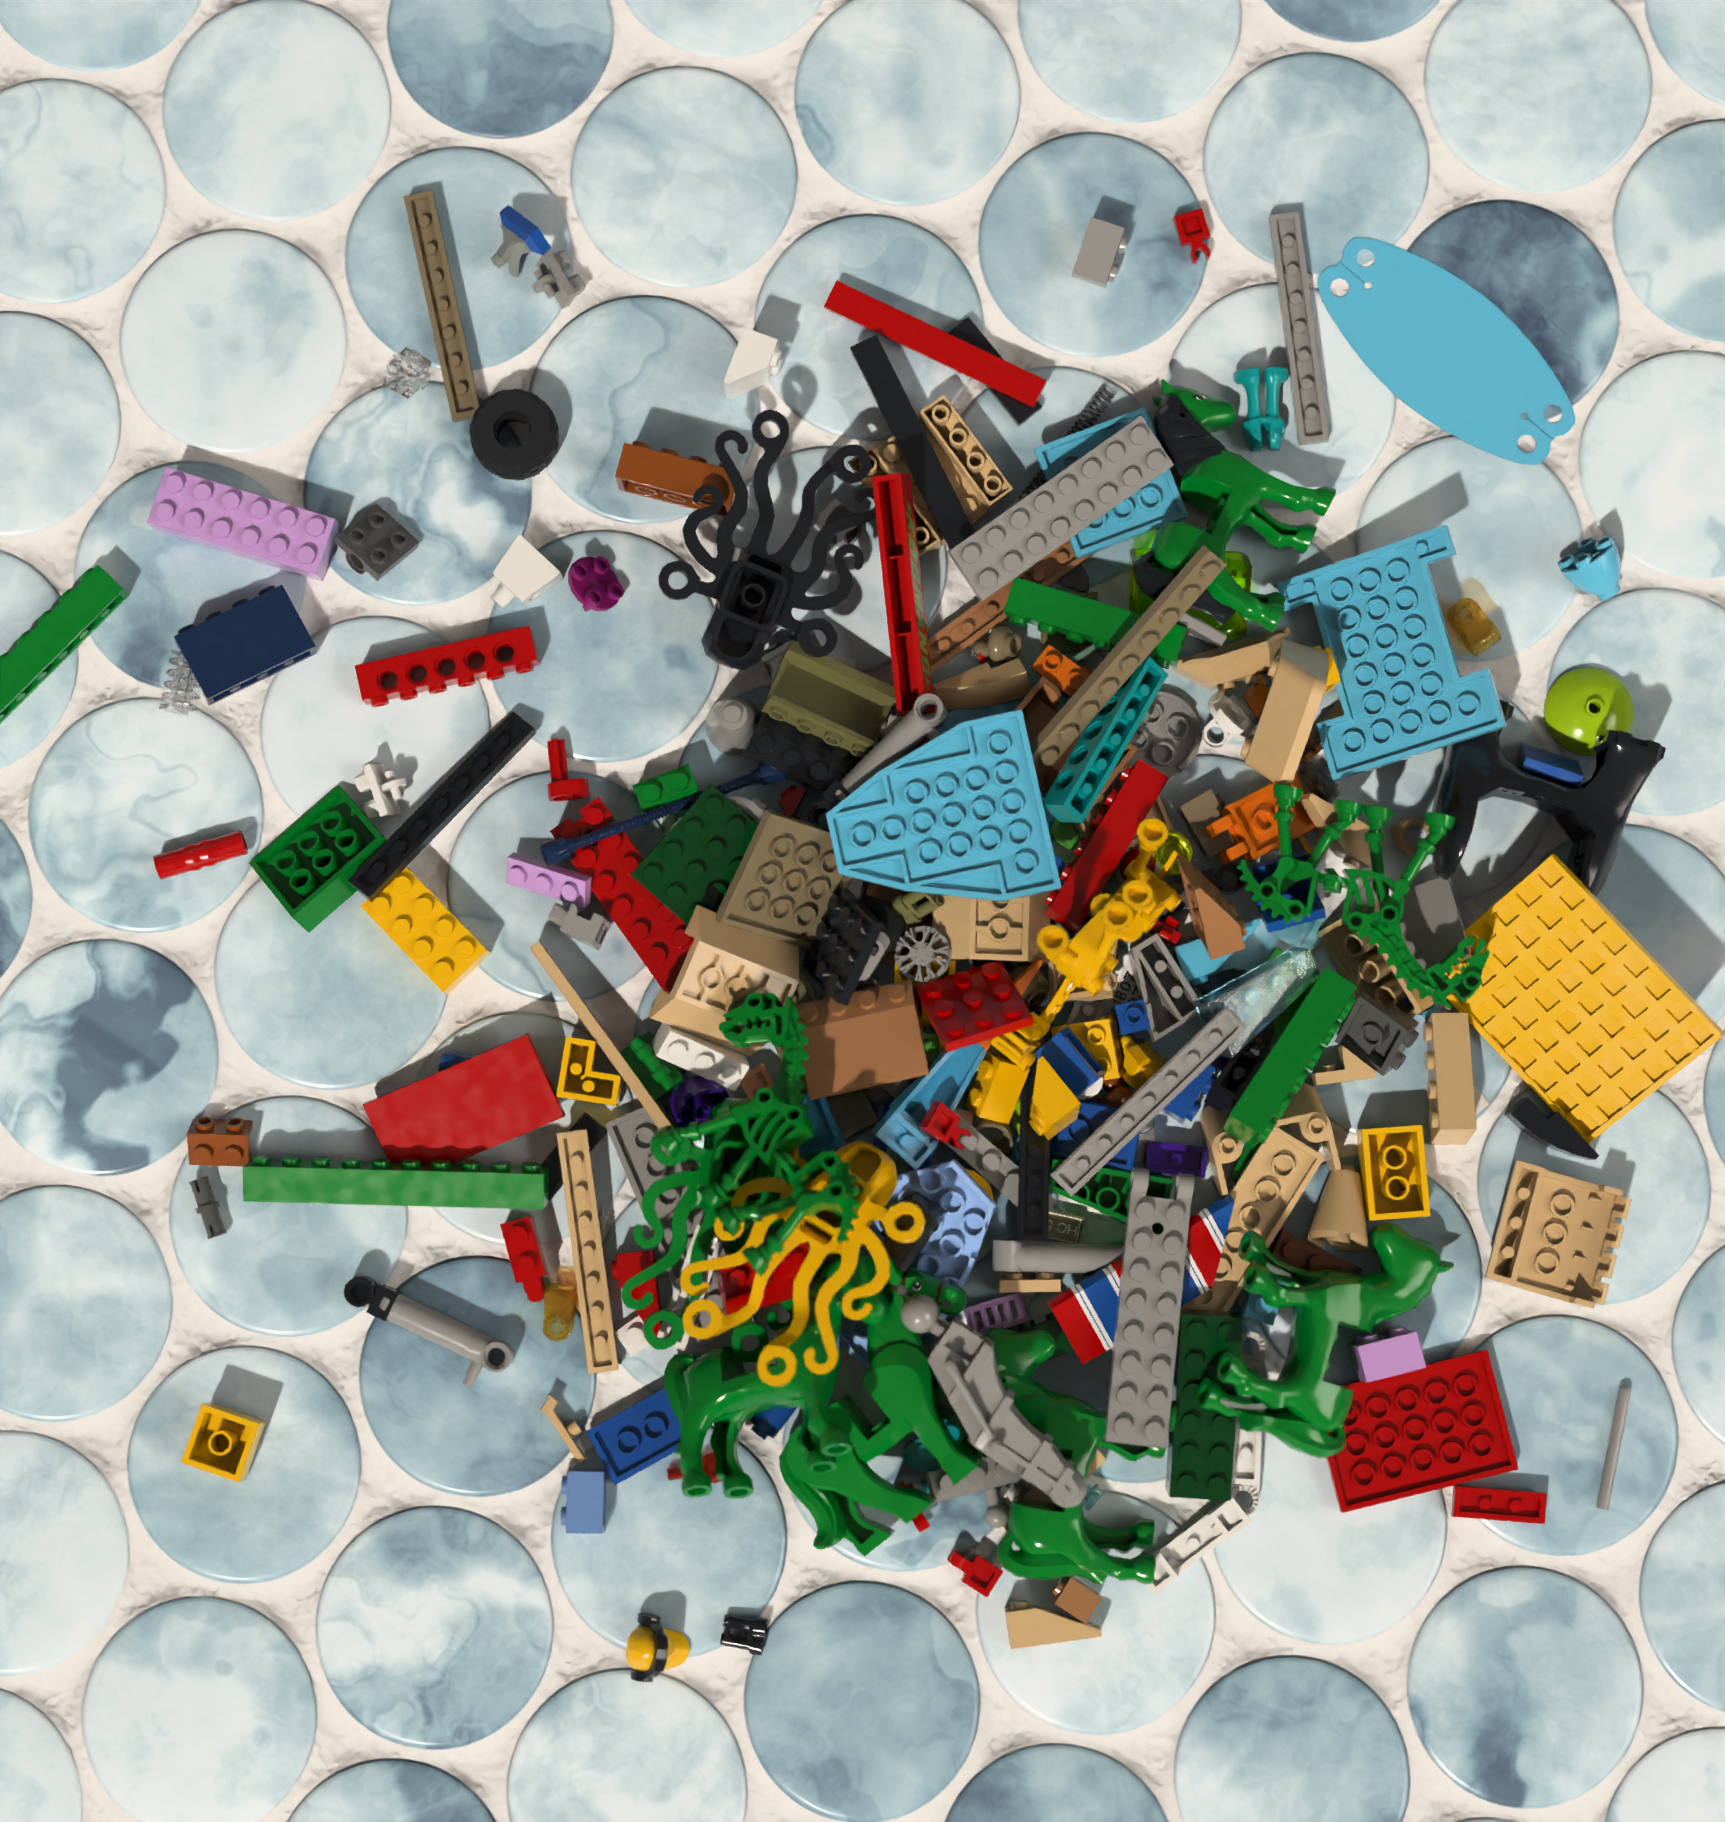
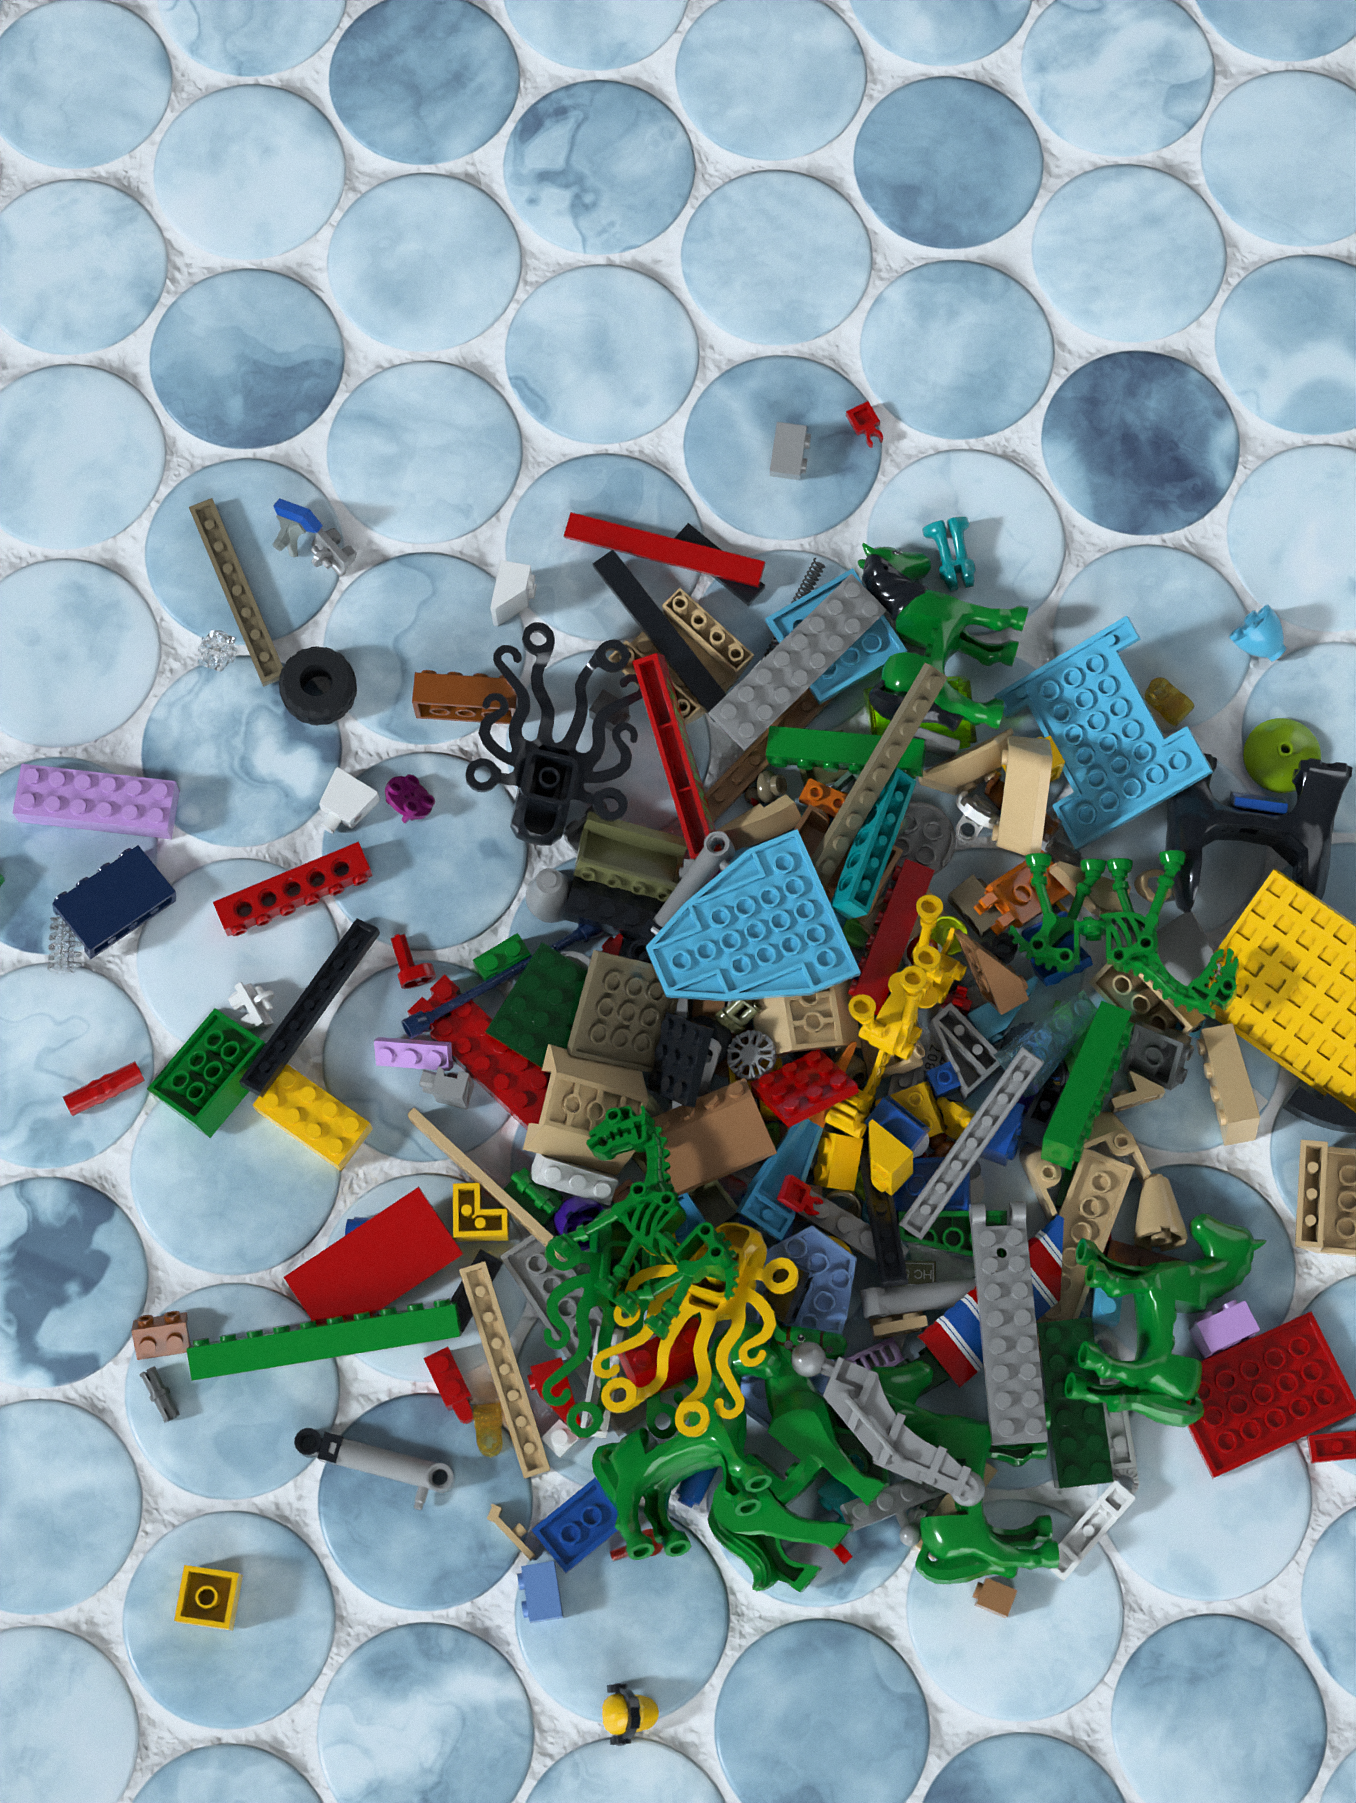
camera: 10 degrees left, 10 degrees down
dark grey plate [334,503,419,581] -> none
black piece [720,1614,768,1656] -> none
red plate [947,1549,1003,1597] -> none
tan slope [1004,1600,1102,1649] -> none
dark grey tile [1060,564,1089,593] -> none
clear light blue plate [1081,1484,1104,1512] -> none
dark purple plate [1144,1141,1208,1178] -> none
light grey plate [1268,211,1329,446] -> none
medium azure piece [1318,237,1575,465] -> none
yellow brick [1356,1125,1431,1221] -> none

